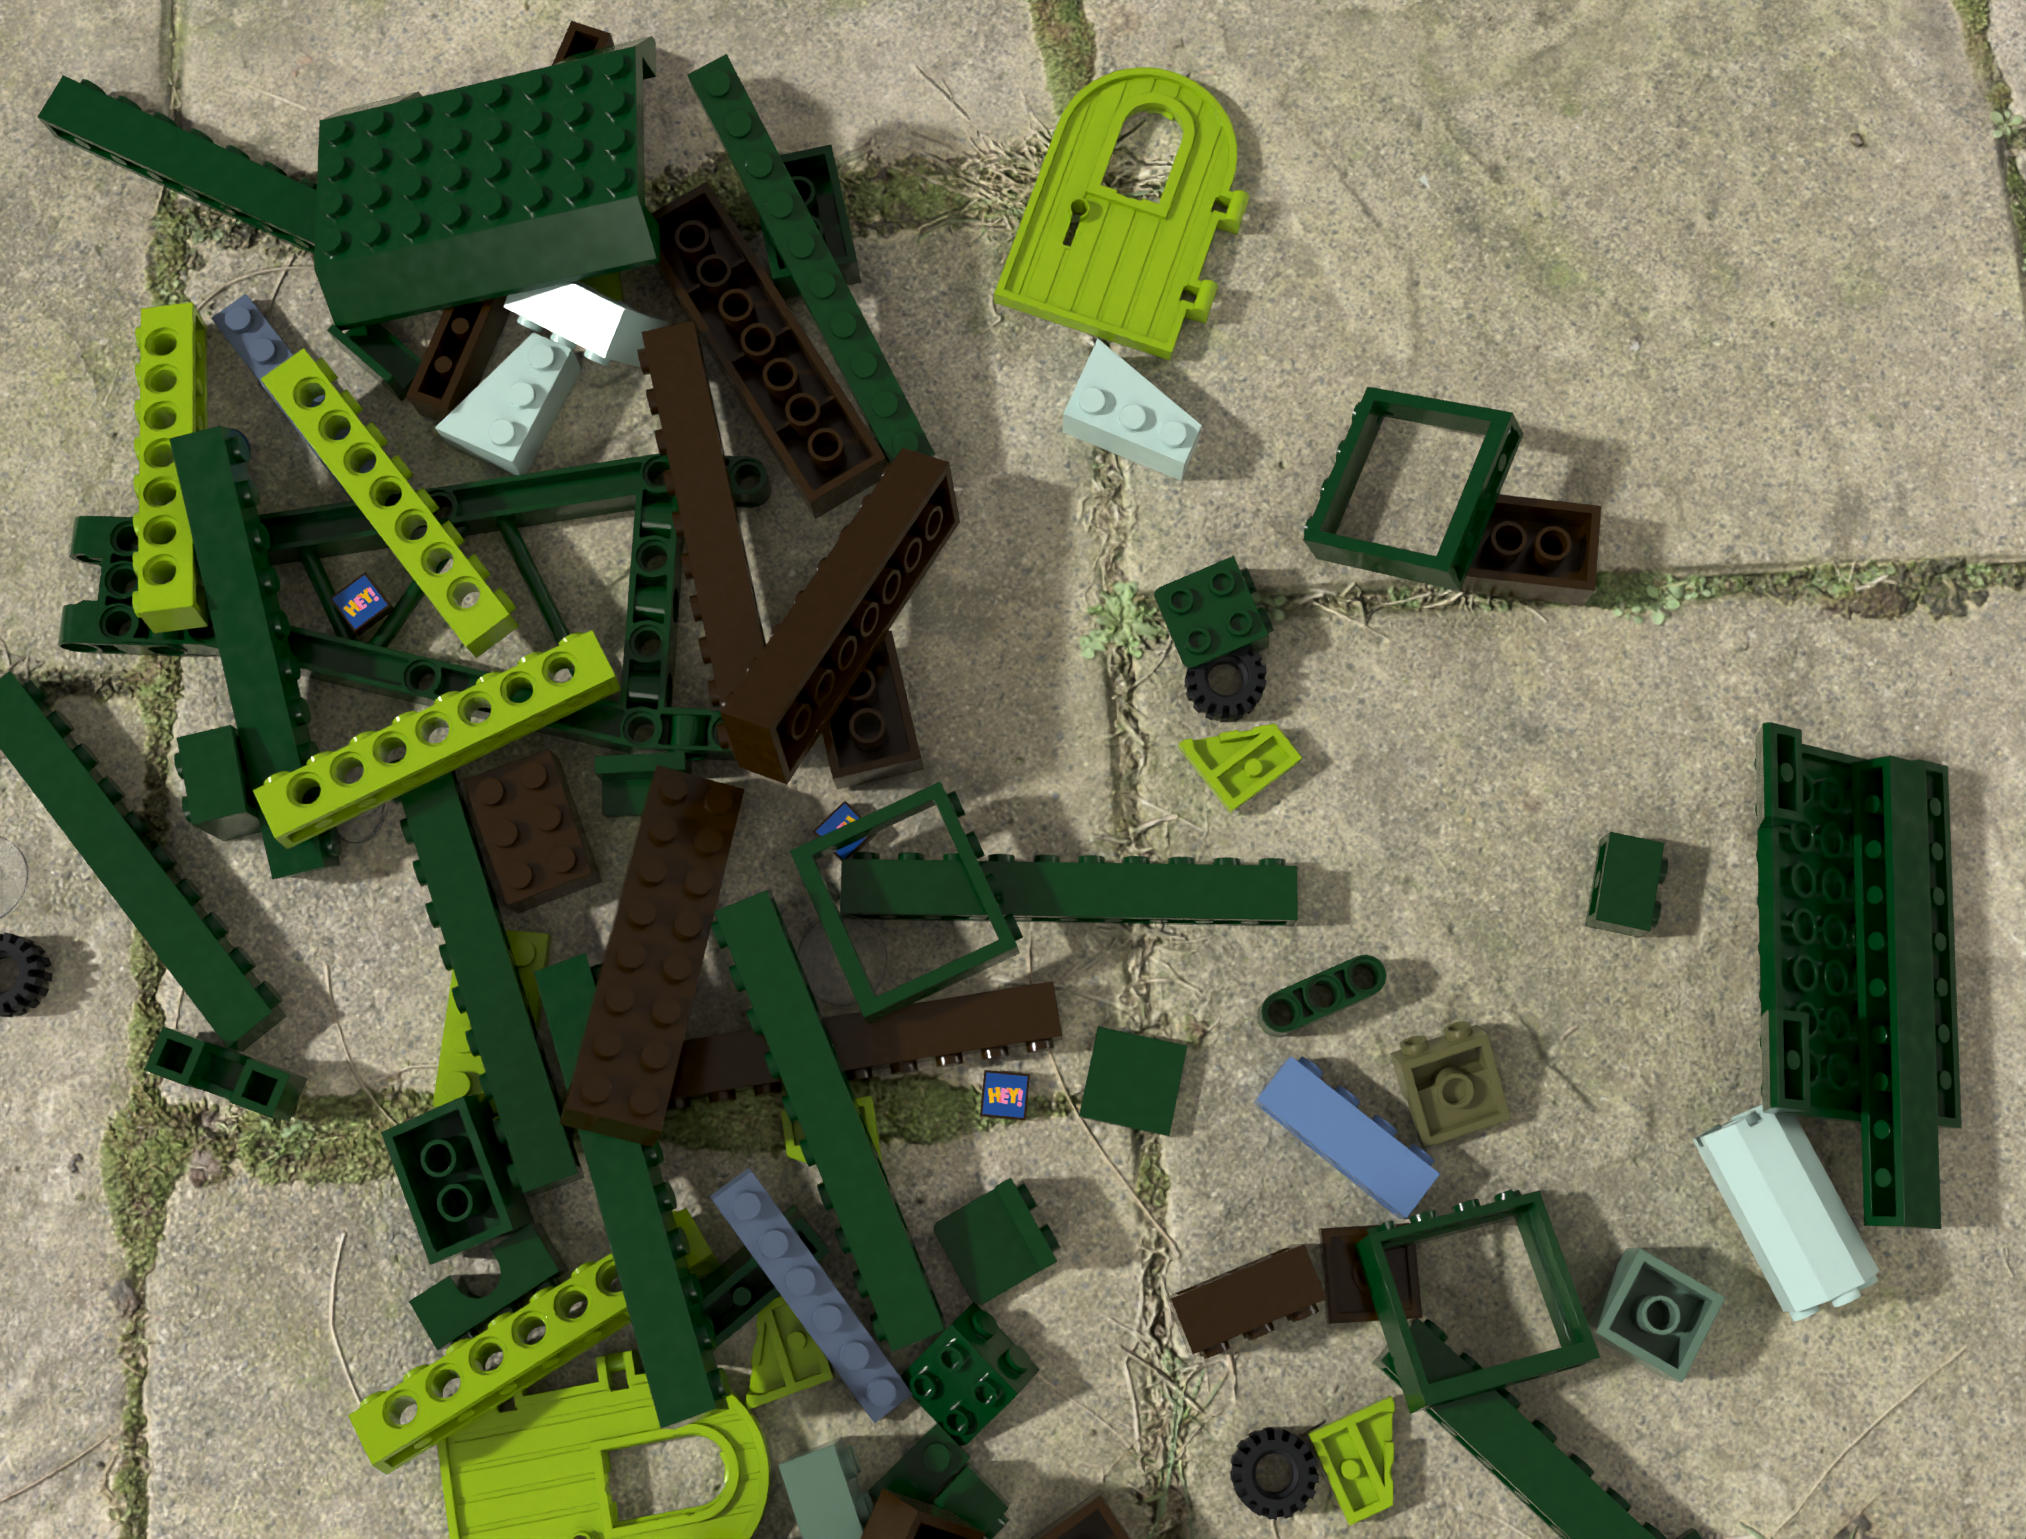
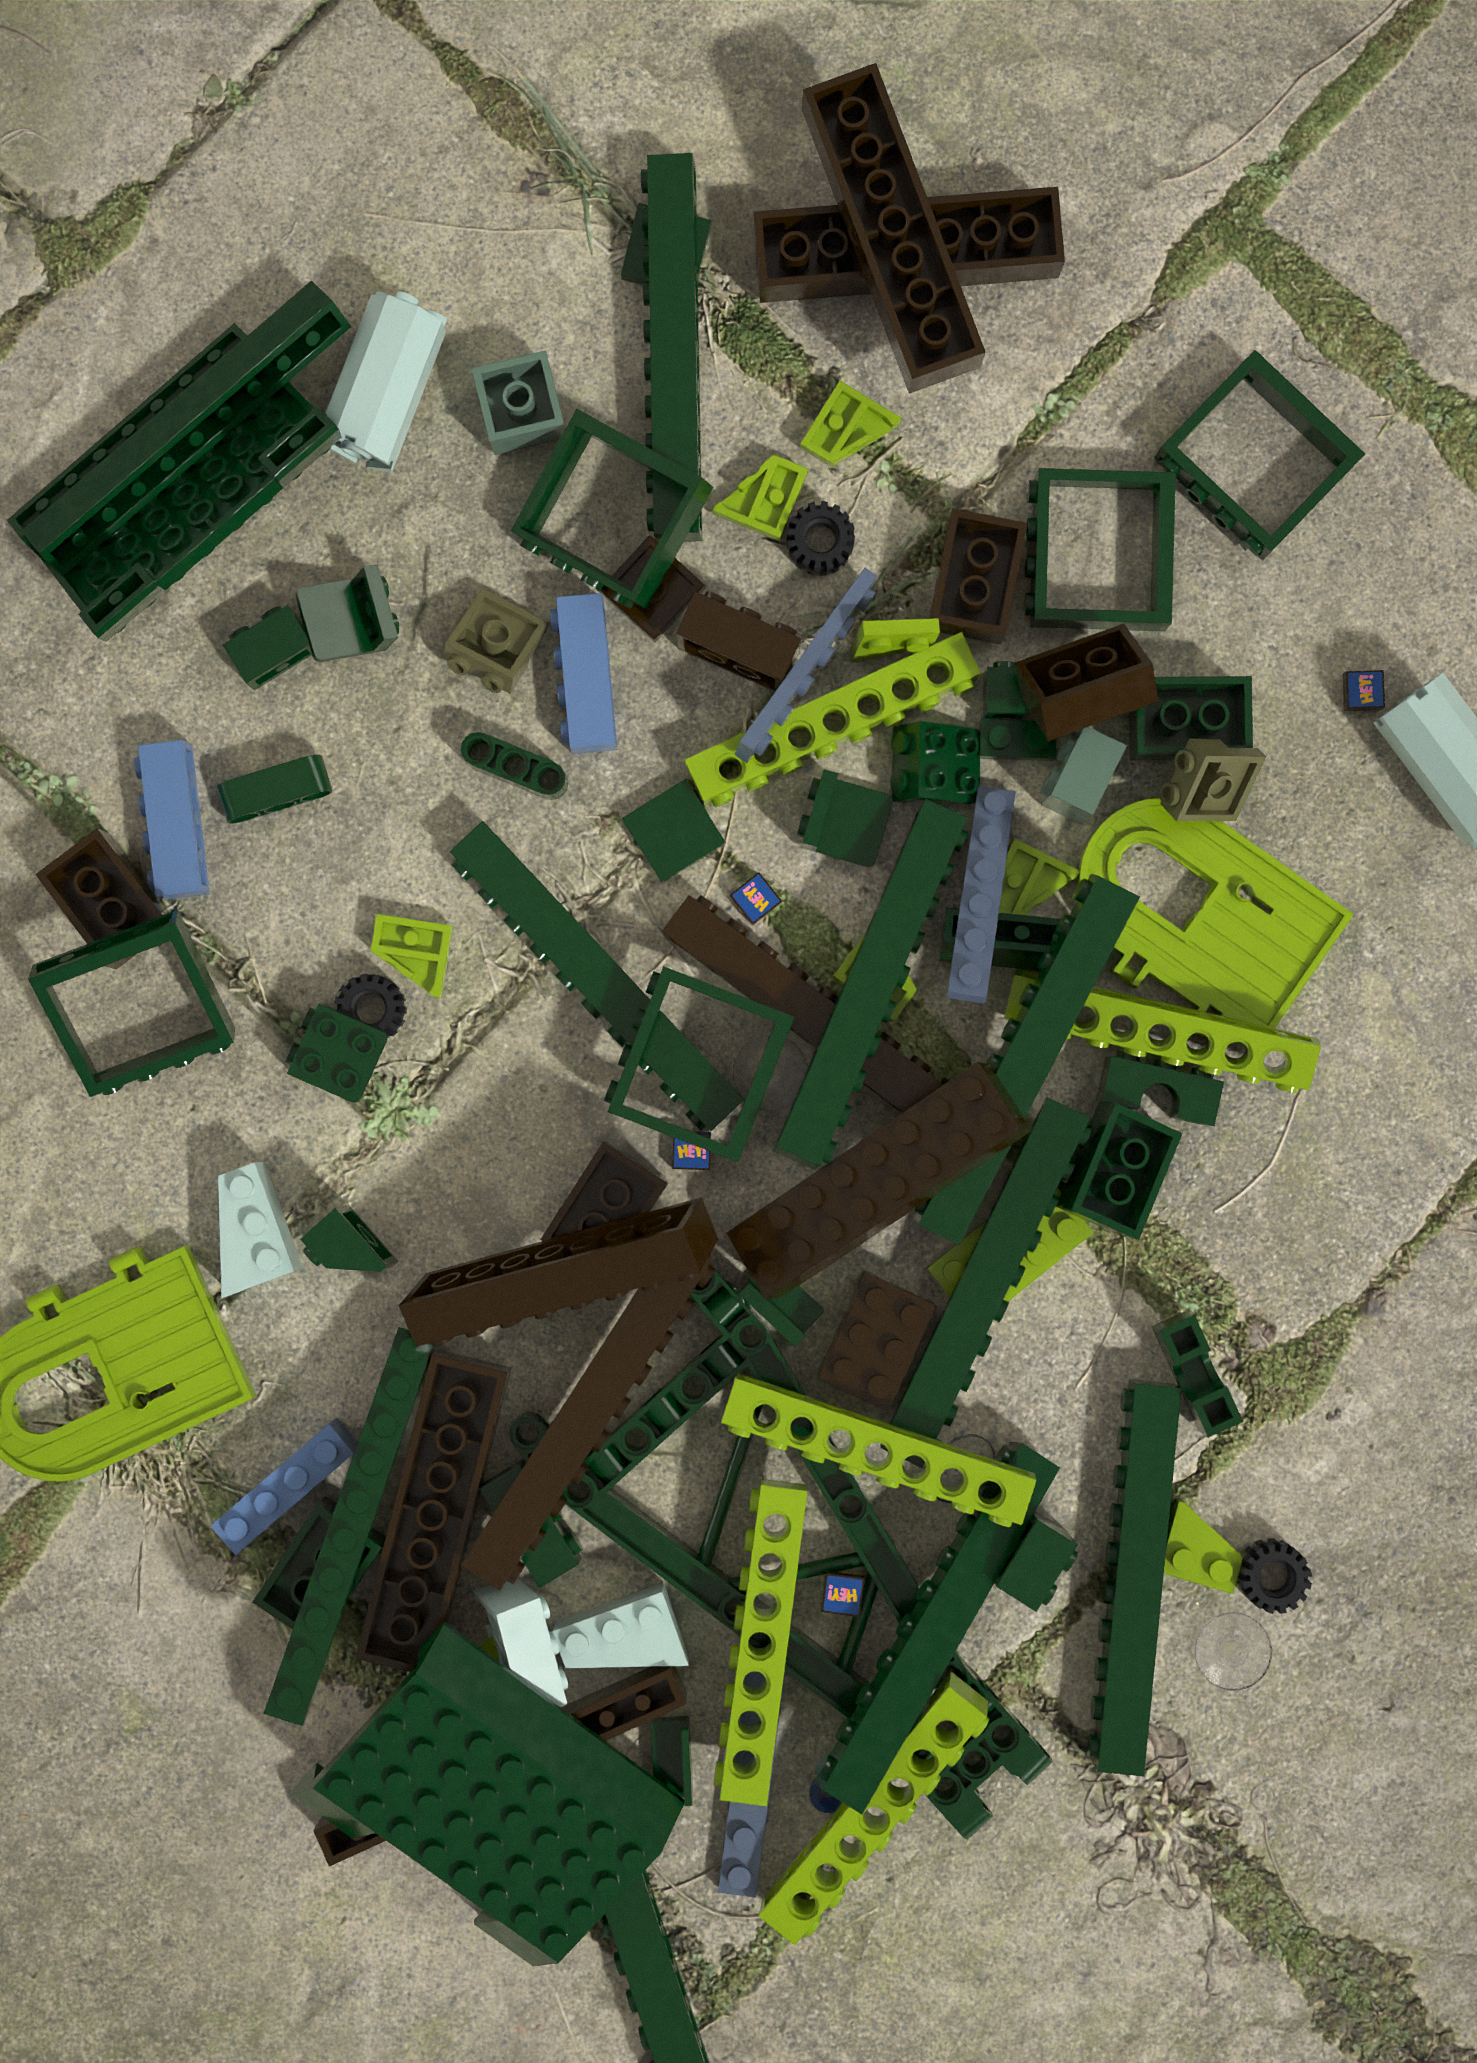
camera: 135 degrees left, 10 degrees up
none -> medium blue brick [134,740,210,900]
none -> medium blue brick [211,1418,358,1555]
none -> dark green beam [217,754,333,824]
none -> bracket [295,564,399,662]
none -> dark green slope [300,1205,398,1272]
none -> dark green arch [479,1459,583,1588]
none -> lime brick [685,632,981,808]
none -> sand blue plate [735,568,877,763]
none -> lime wing [850,618,940,662]
none -> lime wing [1164,1499,1243,1594]

